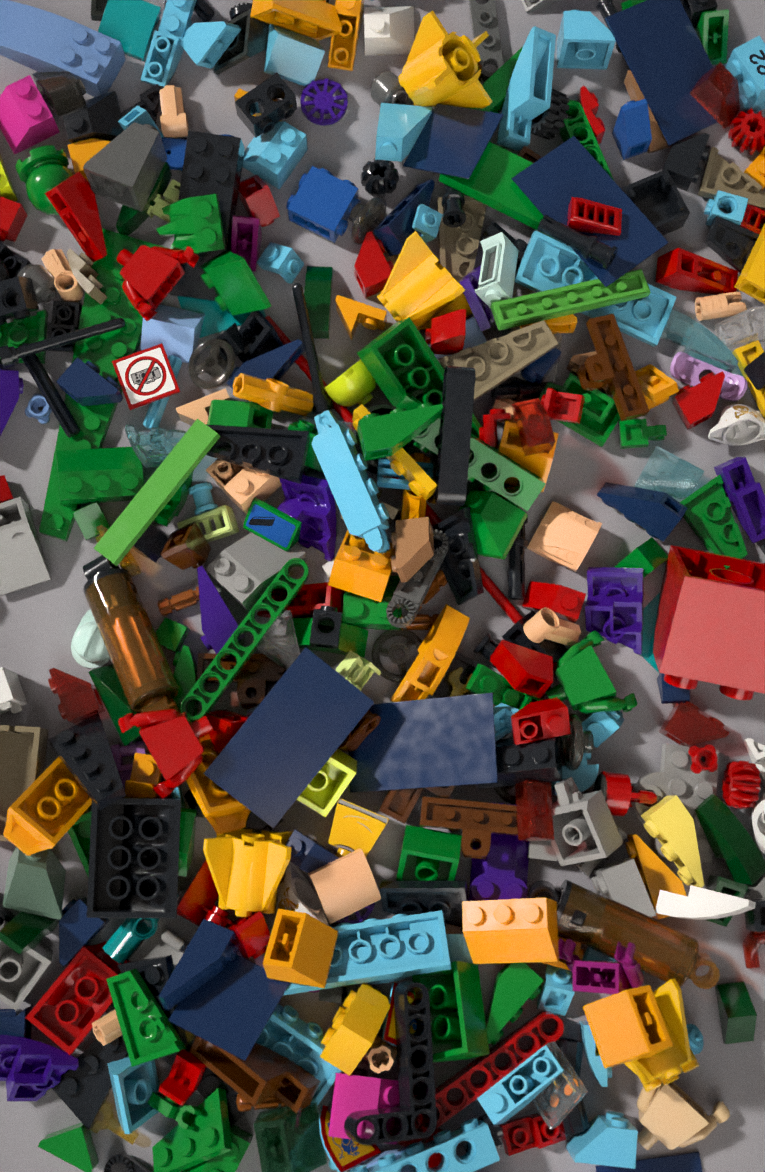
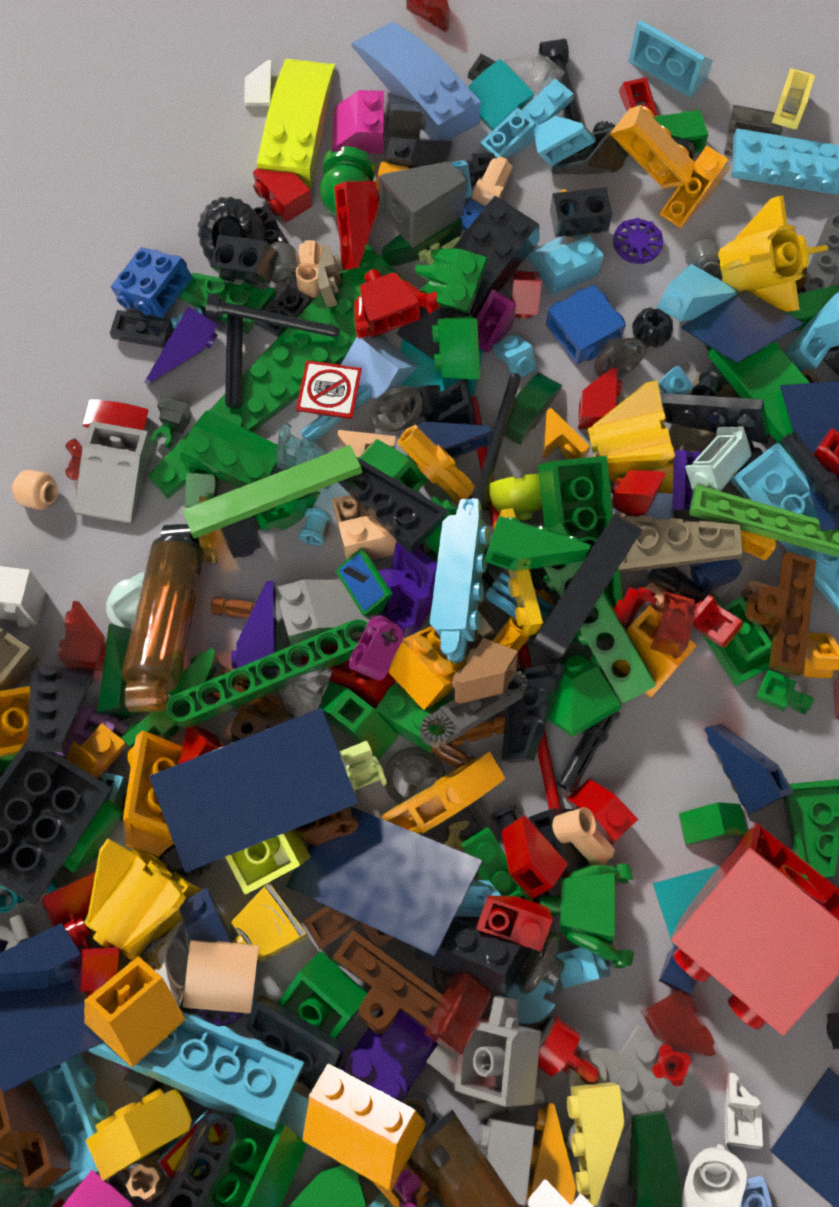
camera: 30 degrees right, 10 degrees down
medium blue plate [25,394,52,424] -> none
dark blue slope [56,357,124,406] -> none
red torso [118,709,214,798] -> none
green slope [151,617,190,653] -> none
reddish brown slope [161,522,211,570] -> none
yellowish green slope [177,505,239,542] -> none
medium azure slope [264,24,325,87] -> none
black brick [309,606,343,650] -> none
white slope [364,6,415,55] -> none
dark blue slope [373,179,435,257] -> none
light nougat slope [527,501,602,572] -> none
dark purple slope [585,567,644,654] -> none
clear light blue slope [633,446,704,499] -> none
red gear [722,760,761,809] -> none
none -> pearl dark grey piece [151,396,192,449]
none -> magenta piece [349,616,403,681]
none -> black wing [660,393,770,444]

